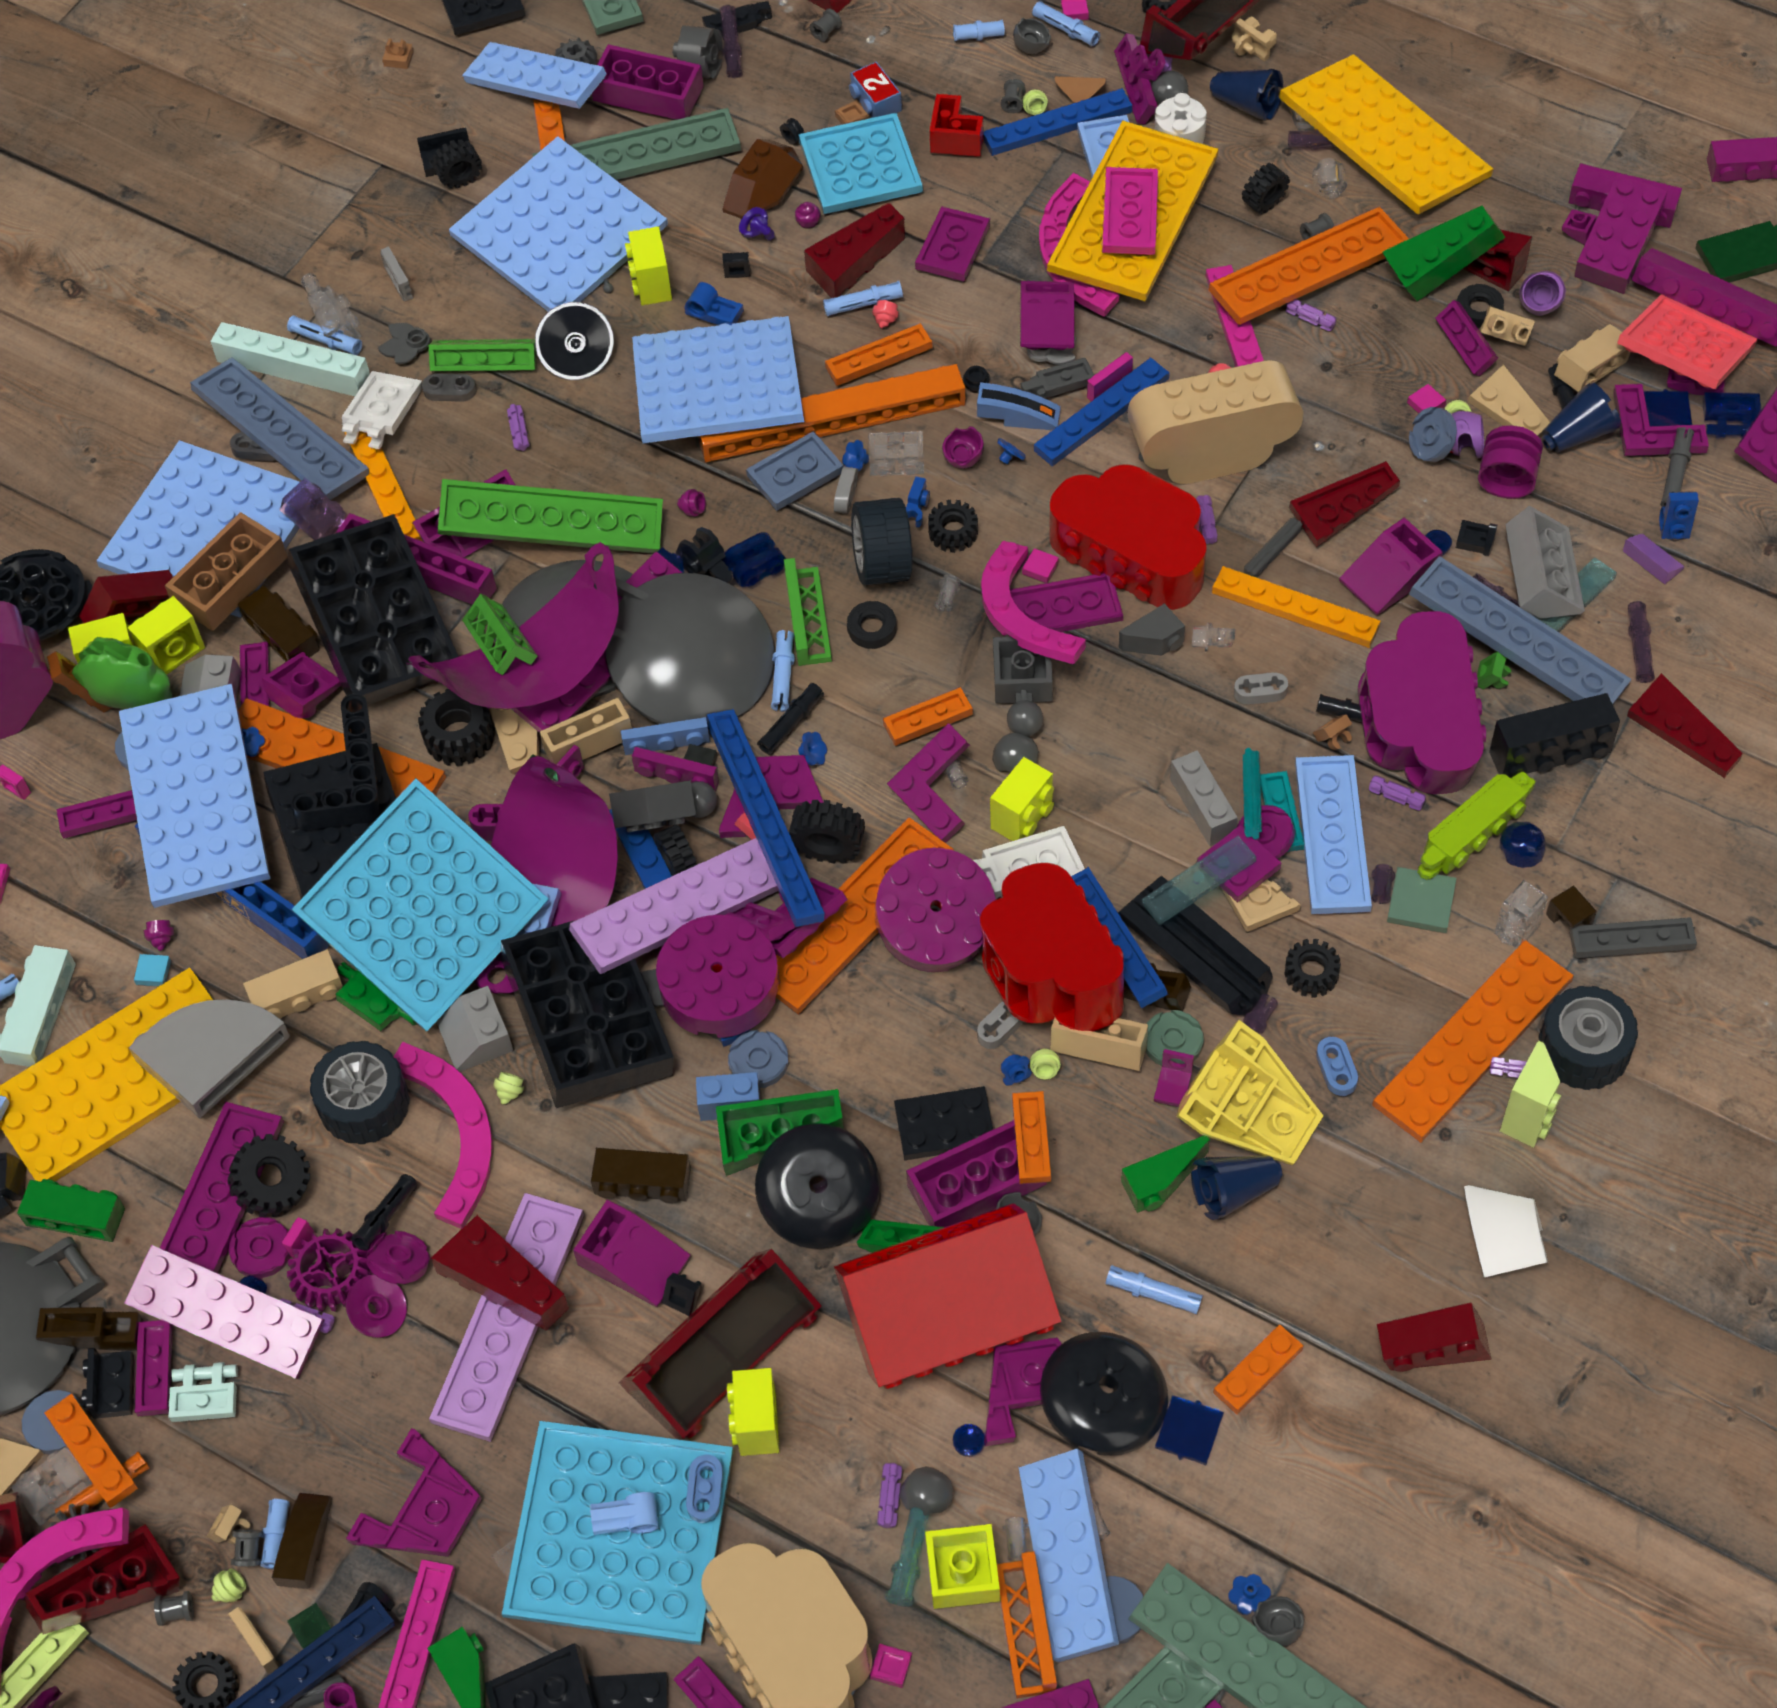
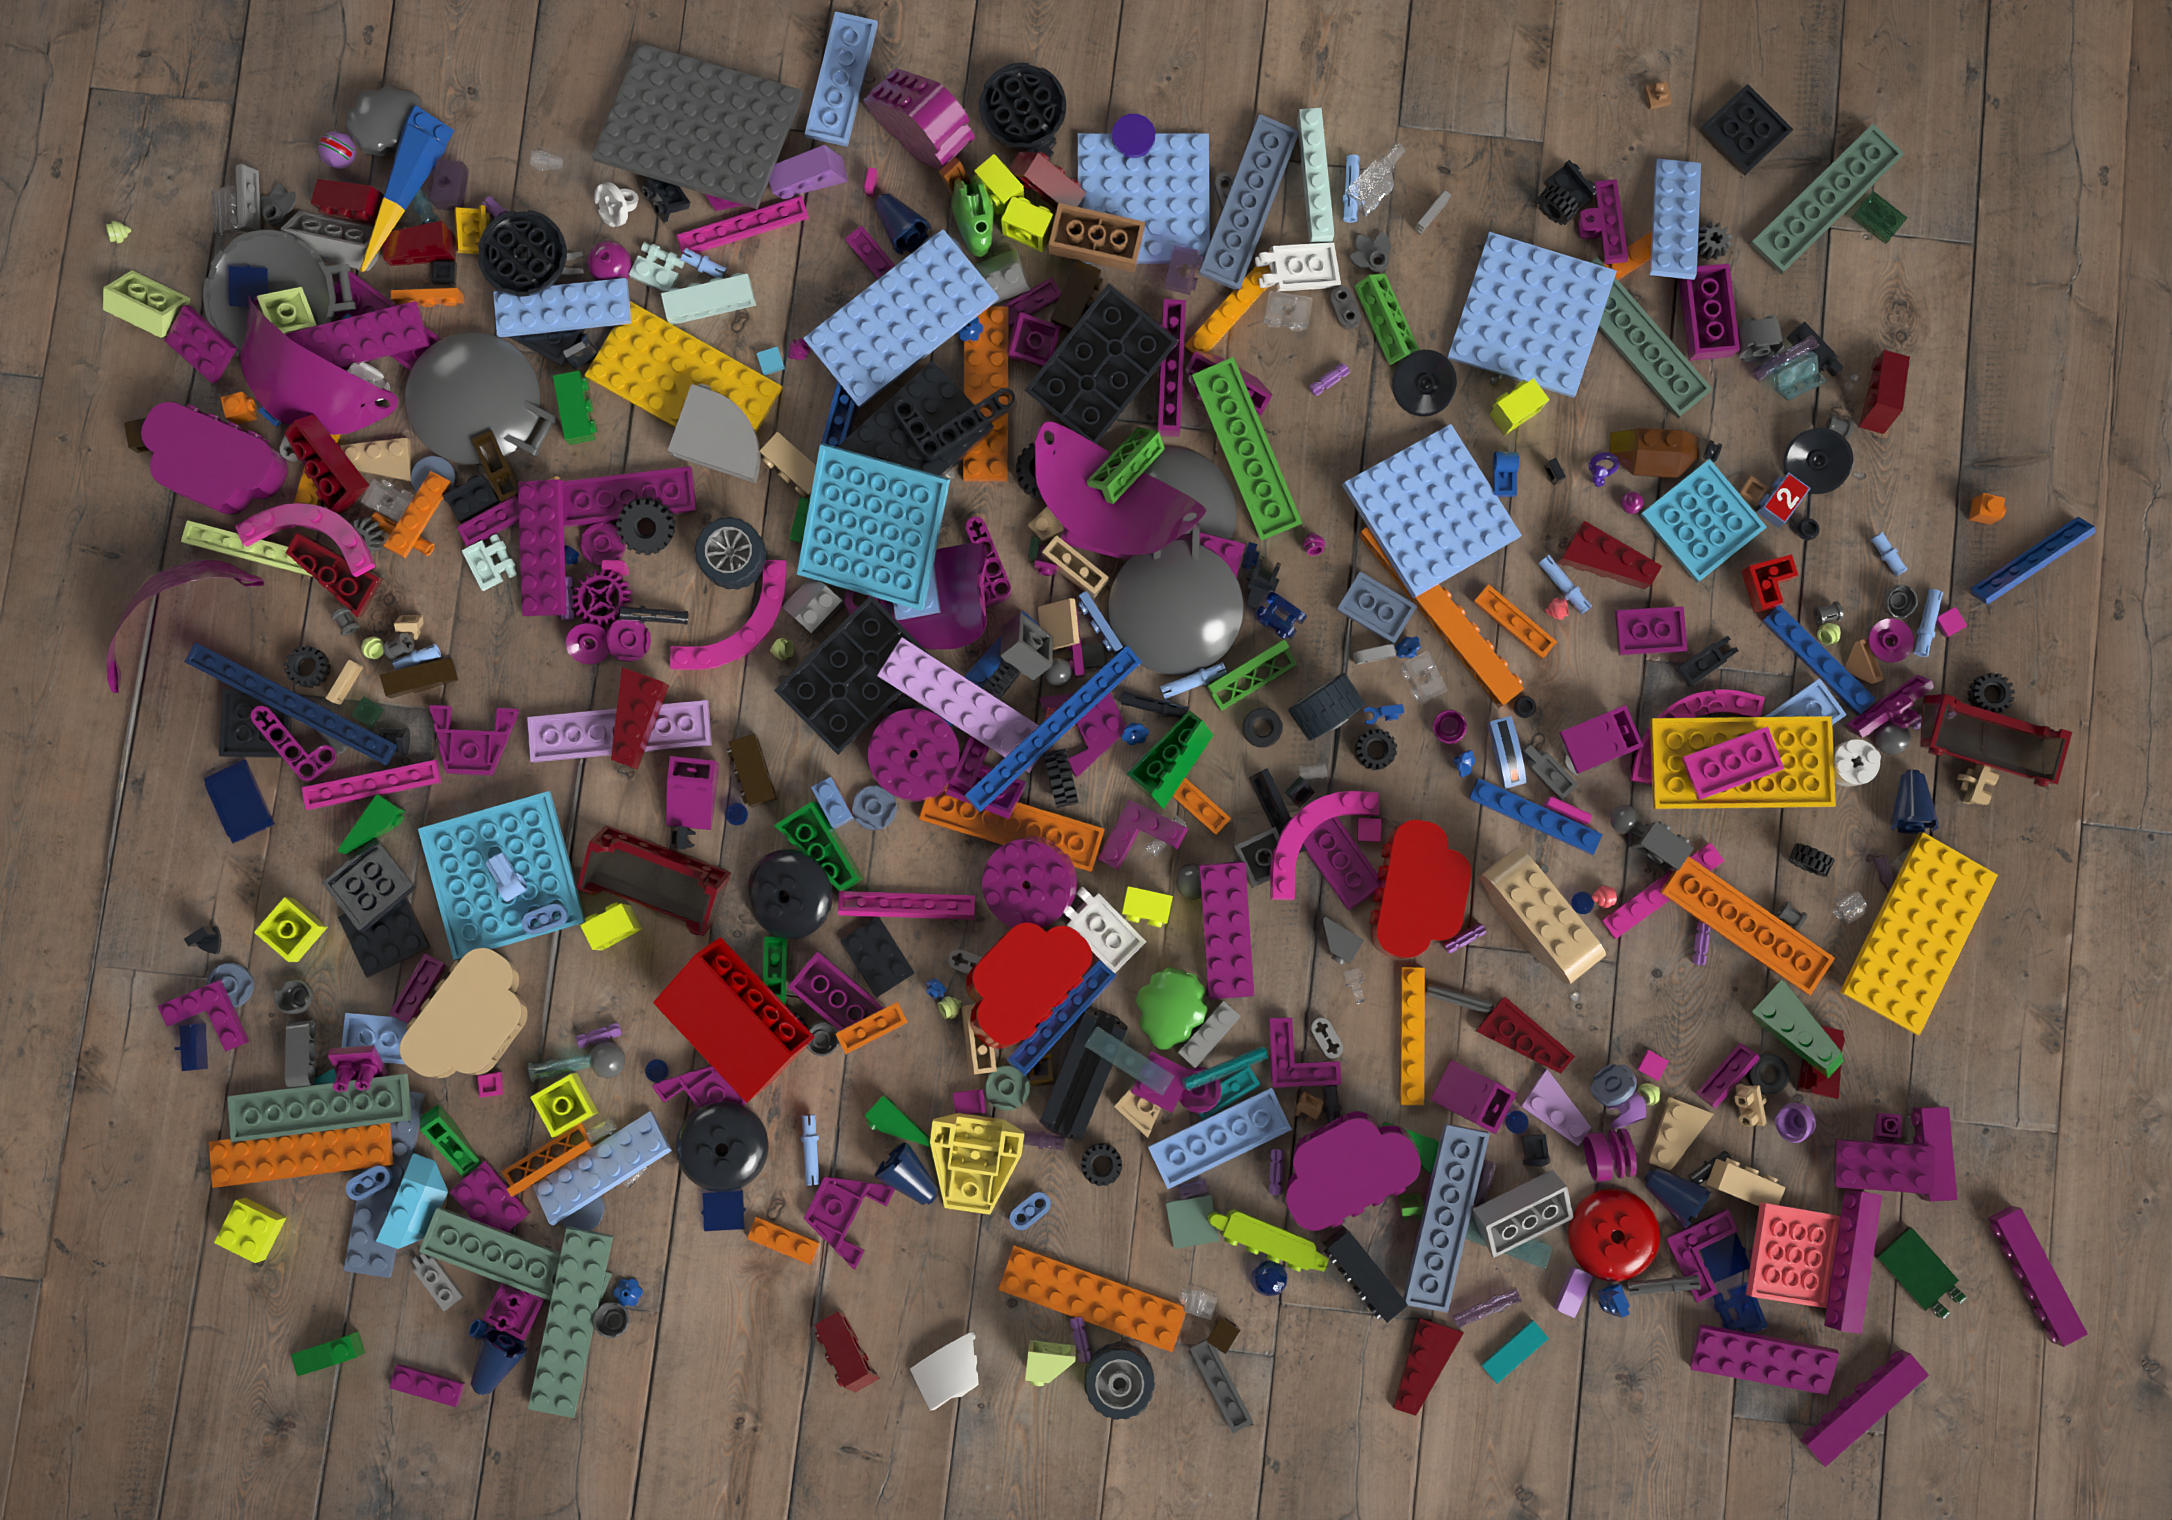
camera: 60 degrees right, 25 degrees up
none -> clear blue plate [725,803,748,826]
none -> magenta wing [804,1176,895,1270]
none -> dark pink plate [838,891,975,920]
none -> dark blue cone [874,193,931,255]
none -> tan tile [1038,598,1079,650]
none -> dark purple tile [1112,114,1155,158]
none -> green wedge [1127,710,1214,809]
none -> bright green piece [1136,967,1208,1050]
none -> magenta plate [1199,861,1254,1000]
none -> black plate [1249,768,1306,853]
none -> clear brick [1263,291,1313,331]
none -> magenta plate [1269,1017,1341,1087]
none -> black tile [1285,776,1315,808]
none -> teal tile [1481,1319,1549,1384]
none -> lavender wing [1520,1069,1591,1146]
none -> red brick [1568,1188,1660,1282]
none -> magenta plate [1578,179,1628,264]
none -> dark grey brick [1610,805,1694,873]
none -> black hinge [1676,635,1739,687]
none -> clear light blue bracket [1773,351,1826,401]
none -> black hat [1783,428,1854,494]
none -> black plate [1796,518,1820,541]
none -> magenta dish [1868,618,1914,663]

